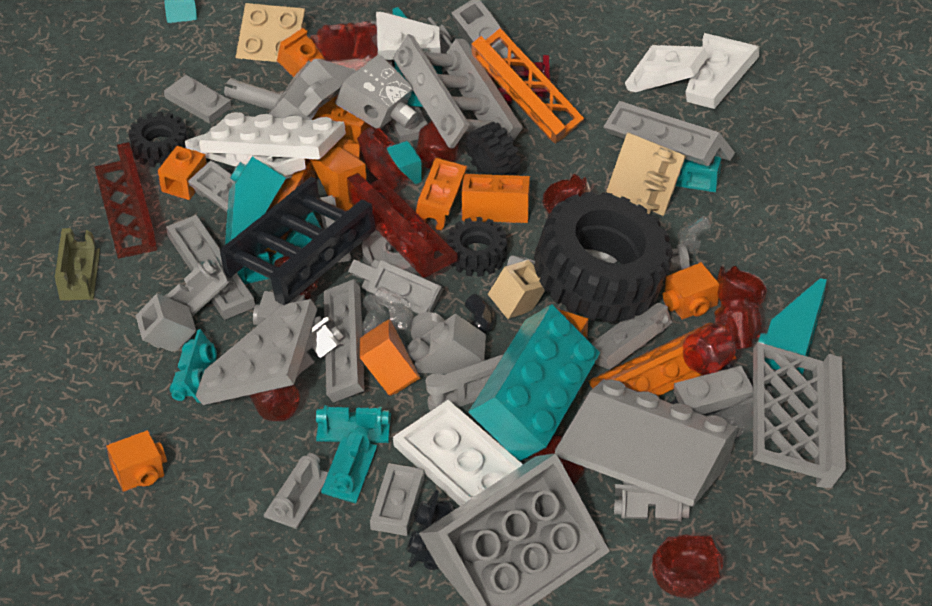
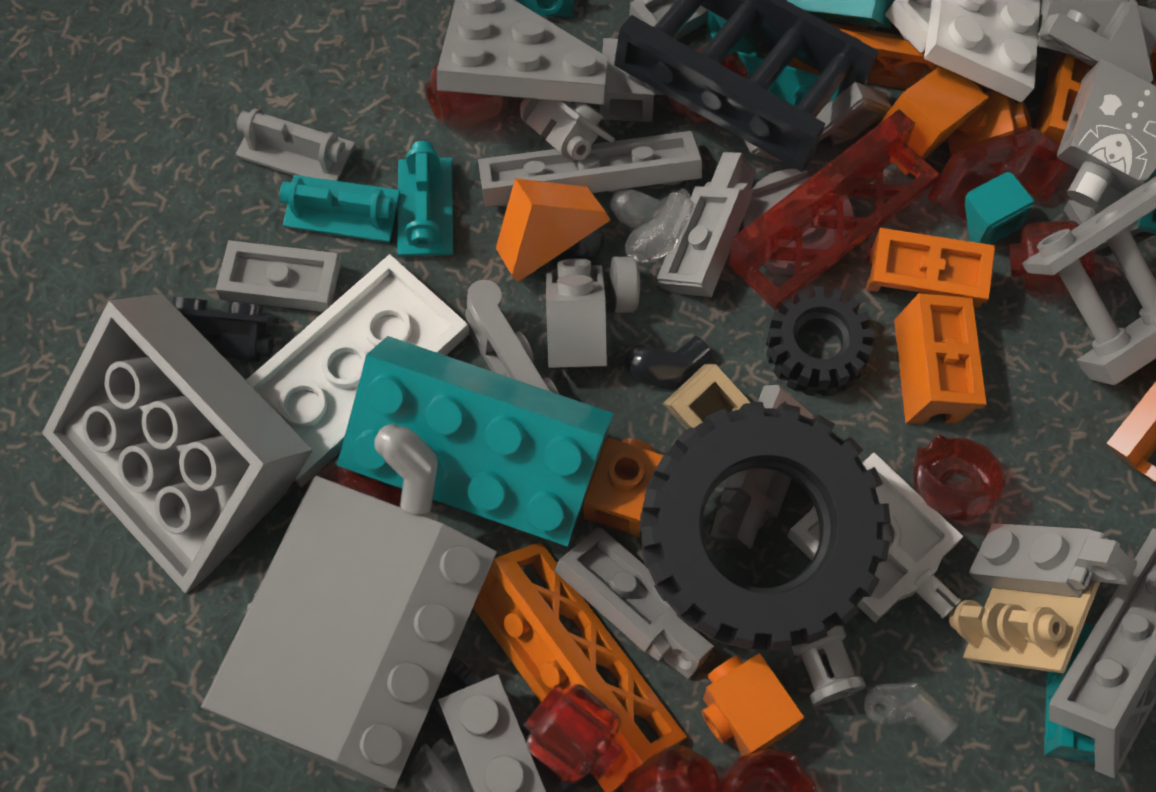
camera: 85 degrees right, 20 degrees up
black tyre [466,122,521,176] -> none
clear red hair [652,535,723,599] -> none
none -> light grey arm [374,424,438,514]
none -> light grey hinge [968,523,1138,597]

